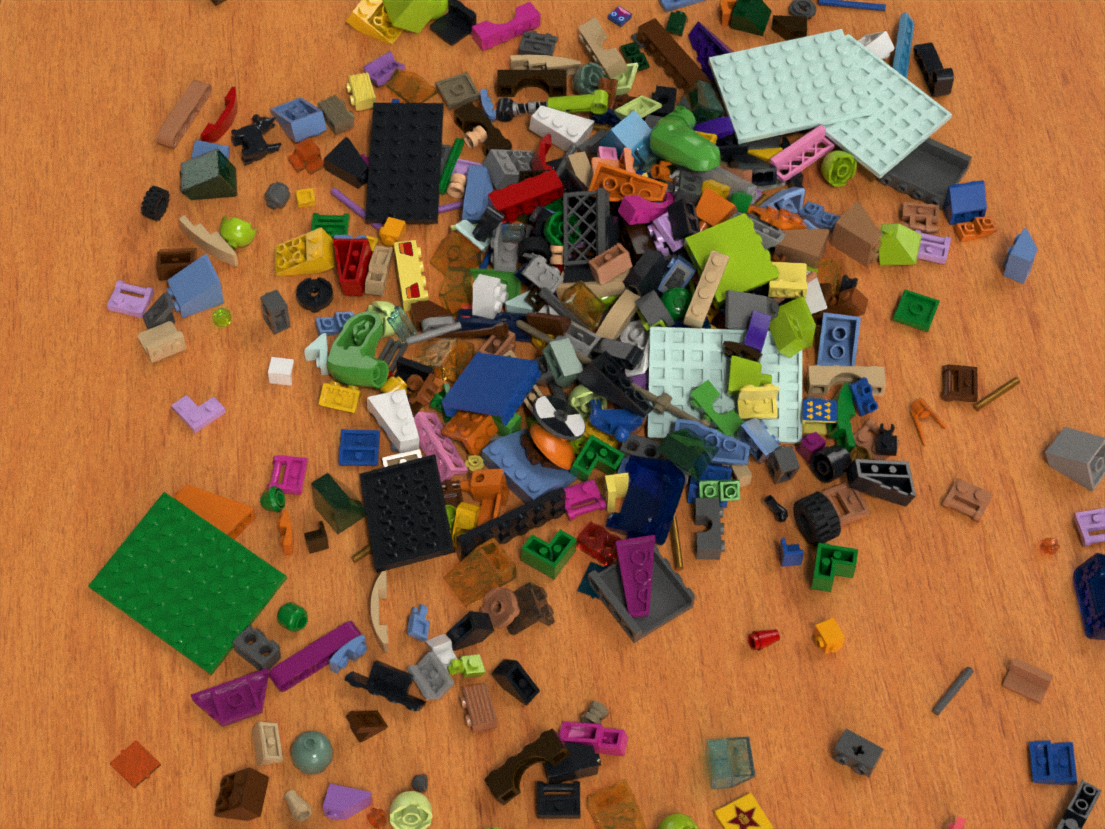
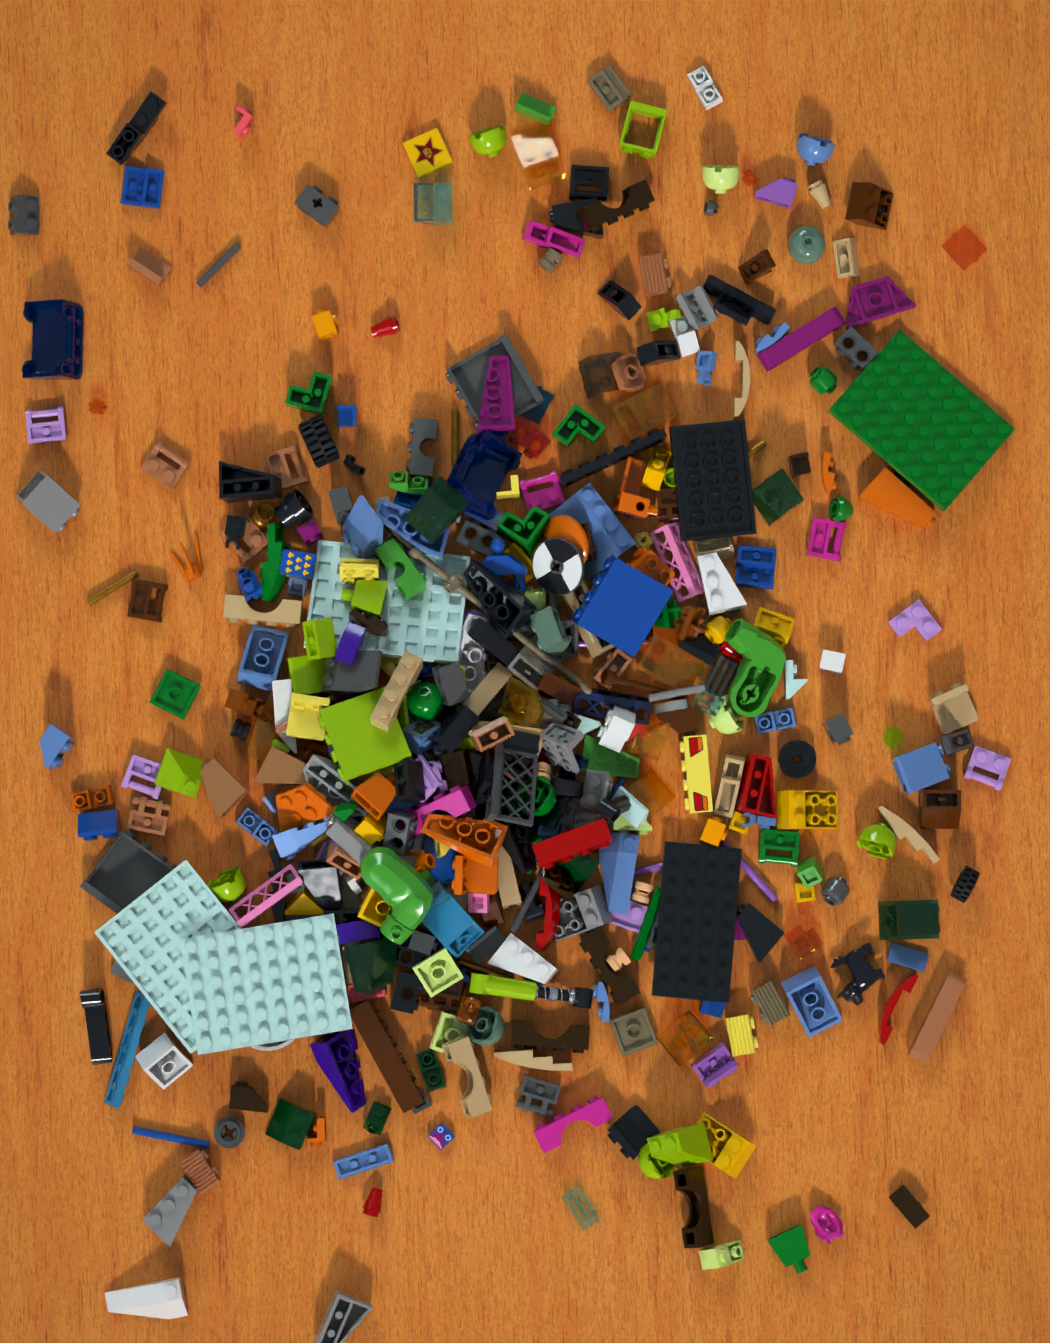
camera: 175 degrees left, 30 degrees up
none -> bright green panel [797,855,824,889]

